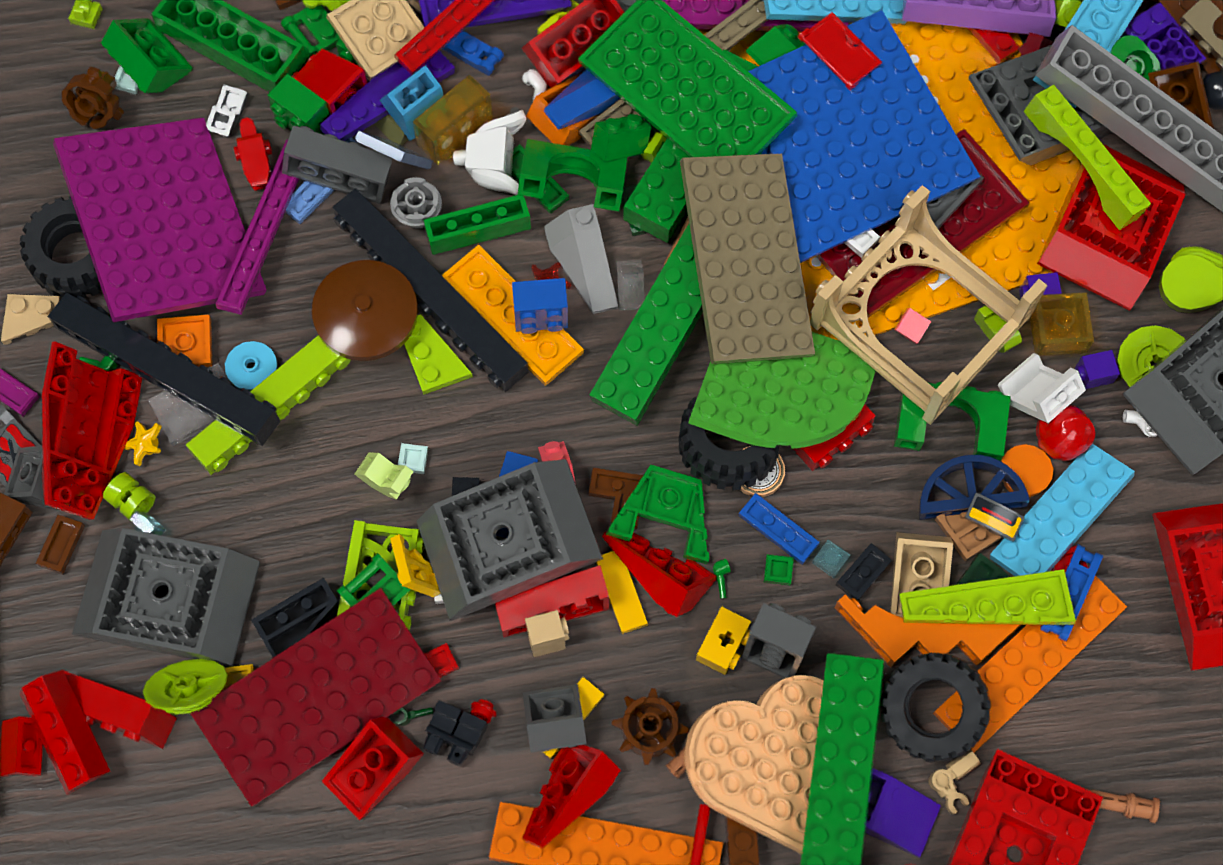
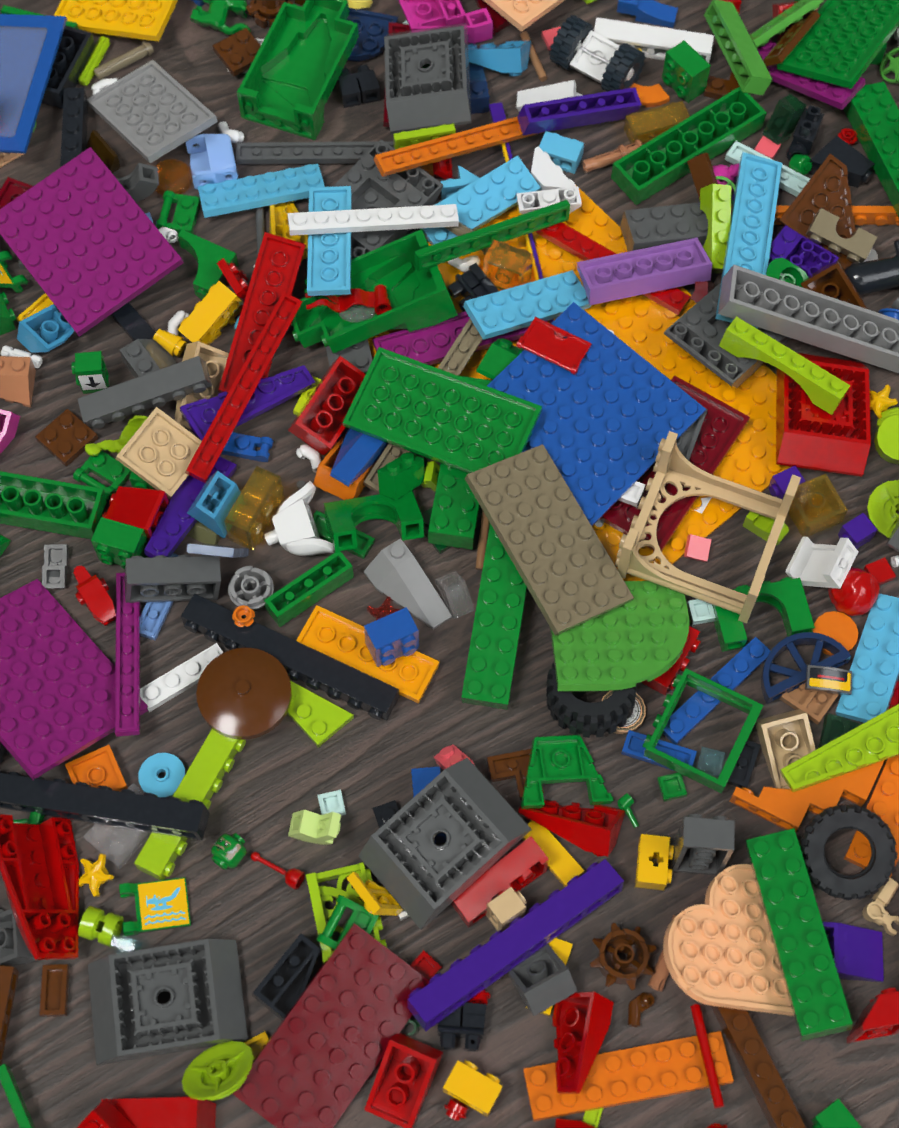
camera: 20 degrees left, 5 degrees down
none -> flag [119,877,191,937]
none -> white plate [140,643,223,712]
none -> green head [211,833,247,870]
none -> orange plate [232,605,255,627]
none -> red hinge [251,852,305,890]
none -> dark purple brick [408,859,624,1032]
none -> yellow brick [443,1060,503,1117]
none -> red plate [444,1098,468,1121]
none -> reddish brown arm [628,992,655,1027]
none -> green window [642,668,763,794]
none -> blue plate [663,637,771,745]
none -> light aqua plate [687,599,716,625]
none -> red tile [864,557,896,585]
none -> yellow animal [870,385,898,418]

